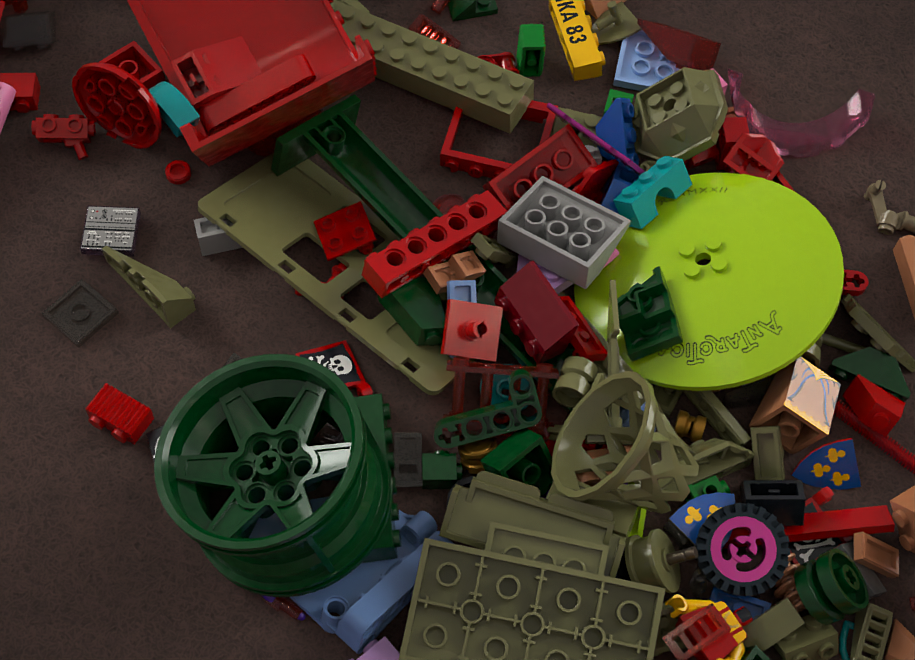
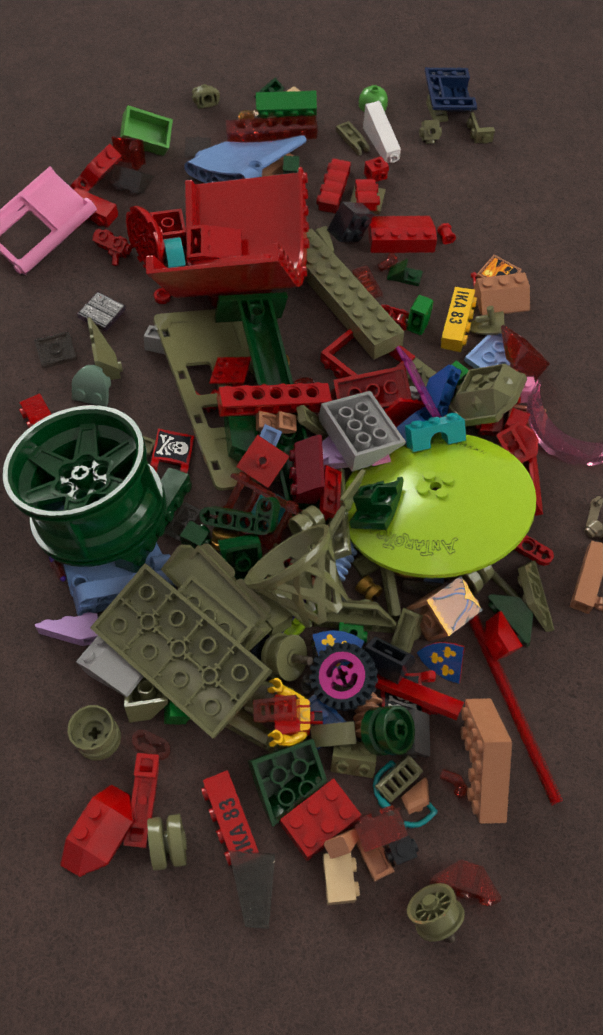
camera: 30 degrees right, 0 degrees up
nougat tile [854,532,899,578] -> none
none -> sand green slope [72,365,111,407]

